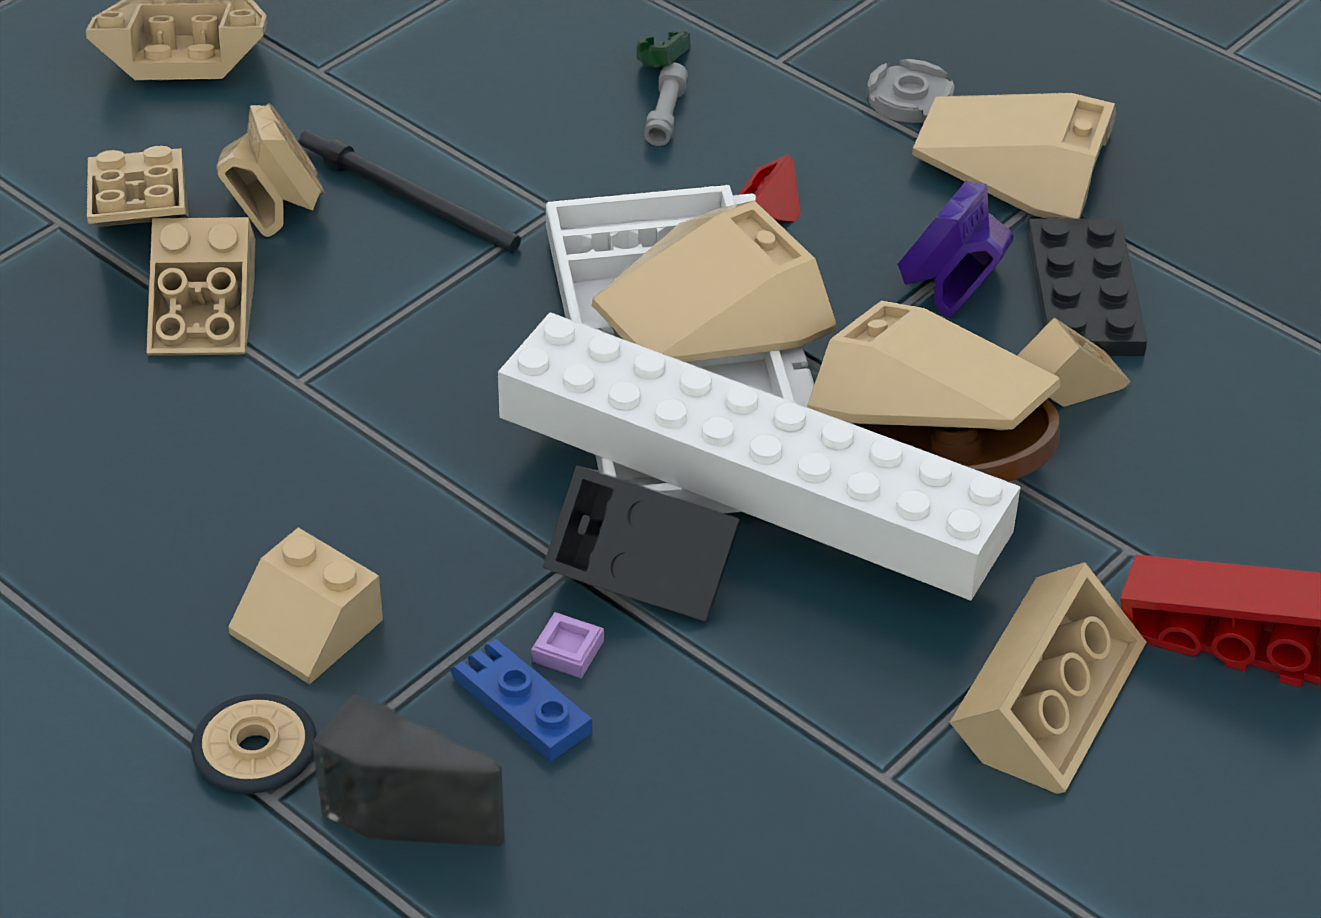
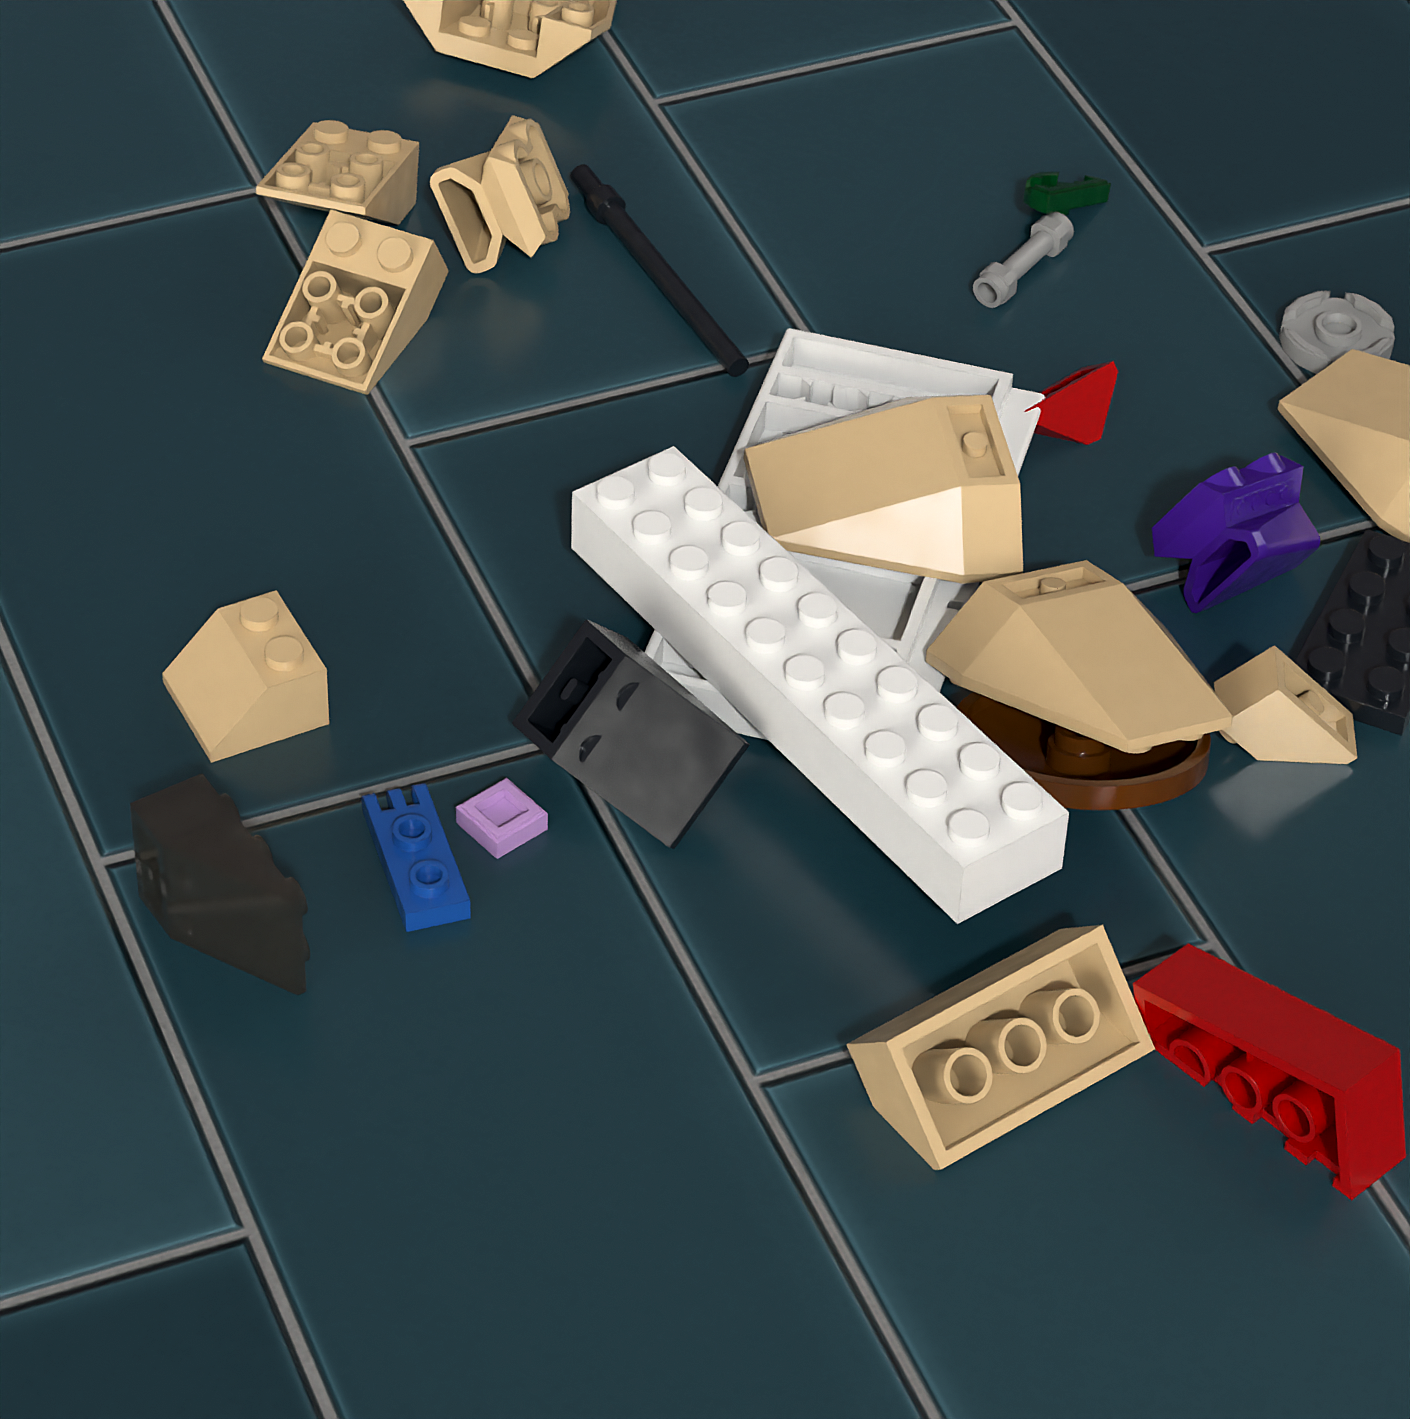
camera: 25 degrees right, 0 degrees up
tan wheel [191,694,317,794] -> none

